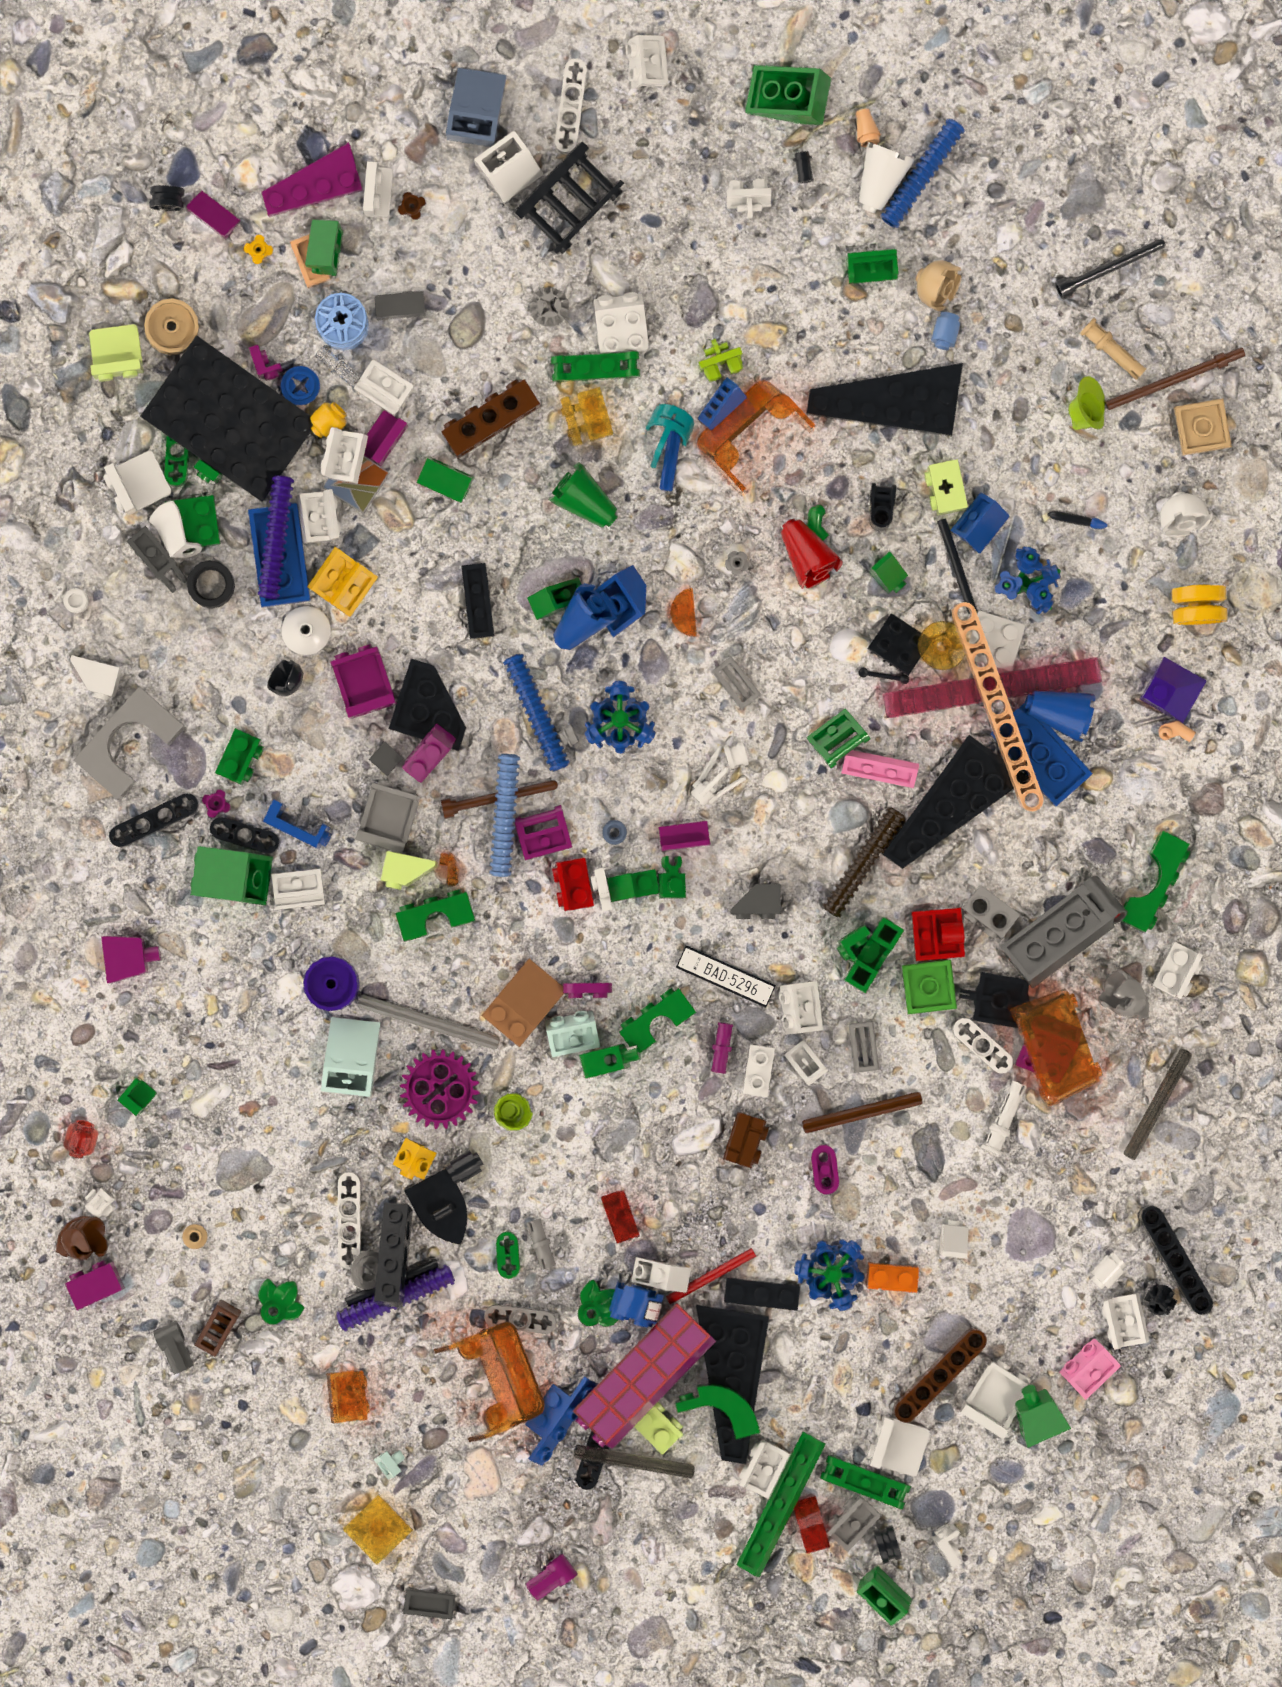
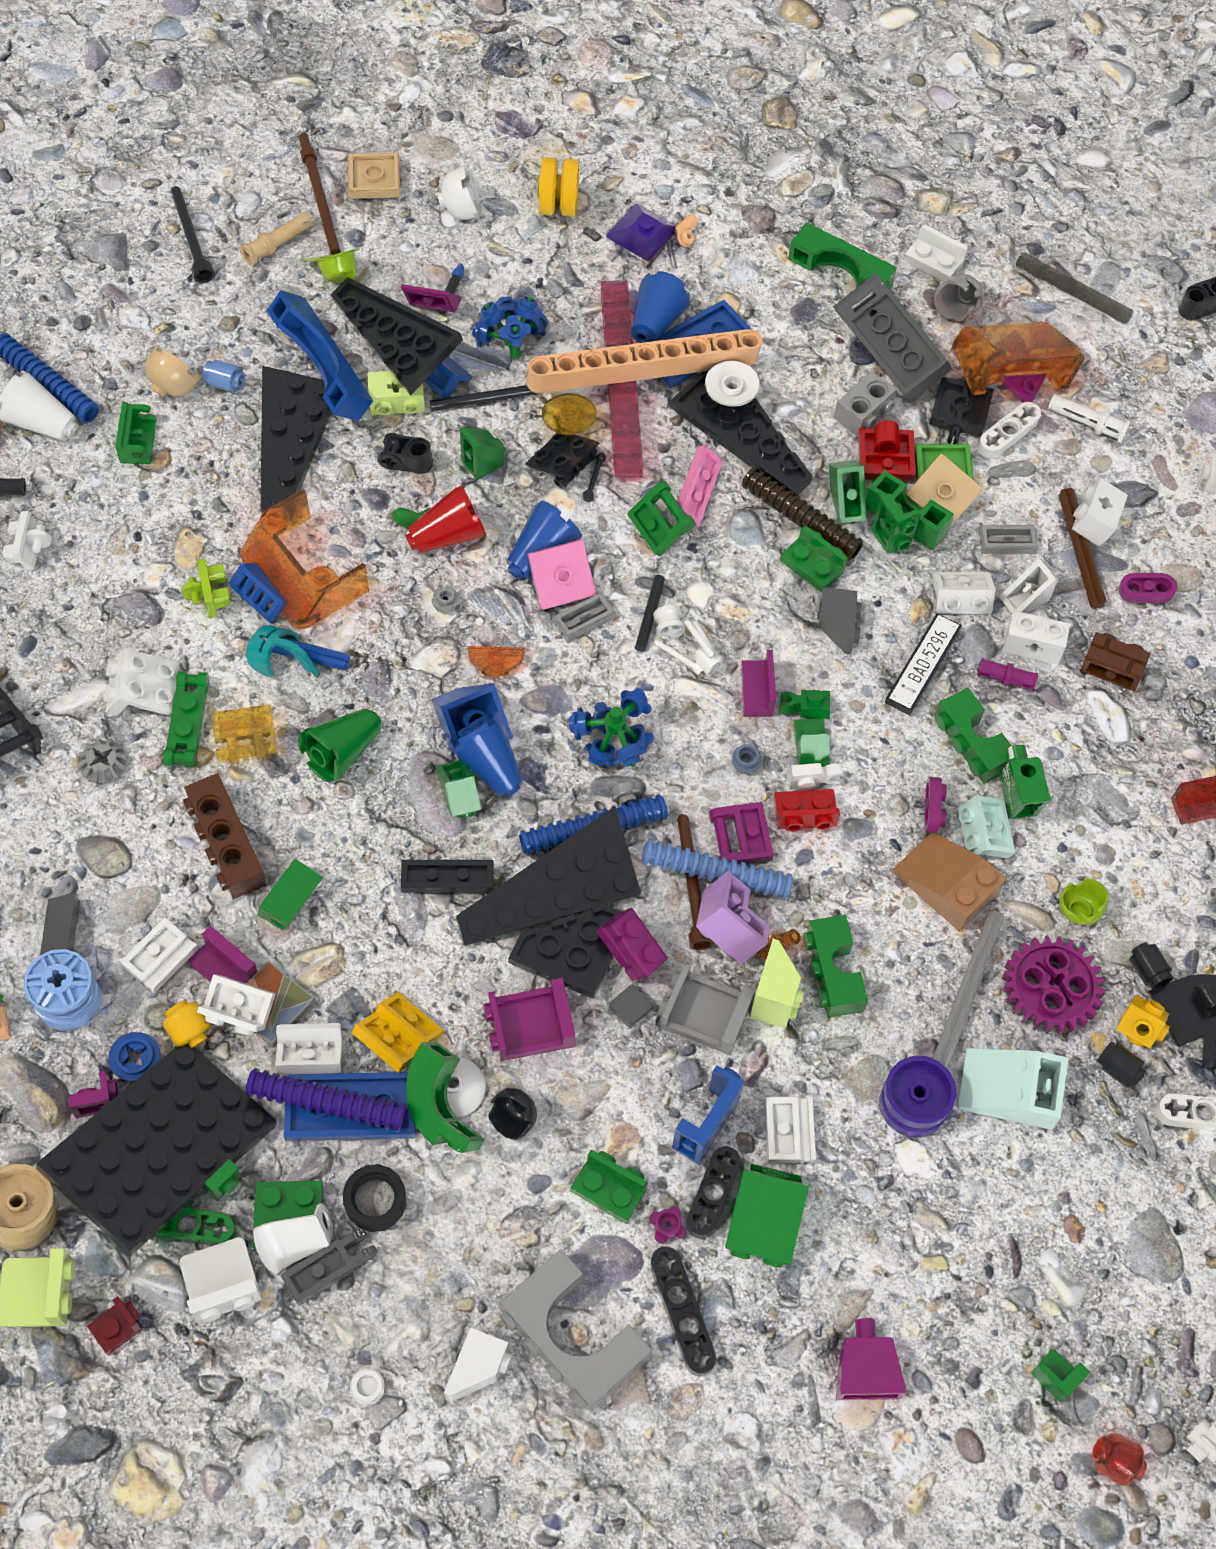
camera: 85 degrees left, 25 degrees down
none -> dark red bracket [87,1296,142,1355]
none -> blue arch [267,290,373,421]
none -> black wing [331,277,463,396]
none -> magenta slope [401,284,462,312]
none -> green arch [406,1041,485,1153]
none -> black wing [456,806,641,946]
none -> blue cone [506,500,582,580]
none -> bright pink plate [527,539,596,610]
none -> black bar [635,575,665,652]
none -> lavender brick [696,871,770,965]
none -> white dish [705,361,760,407]
none -> green bracket [780,525,847,592]
none -> green slope [829,460,867,524]
none -> tan plate [906,453,983,527]
none -> white brick [1072,477,1128,547]
none -> black brick [1096,1041,1147,1087]

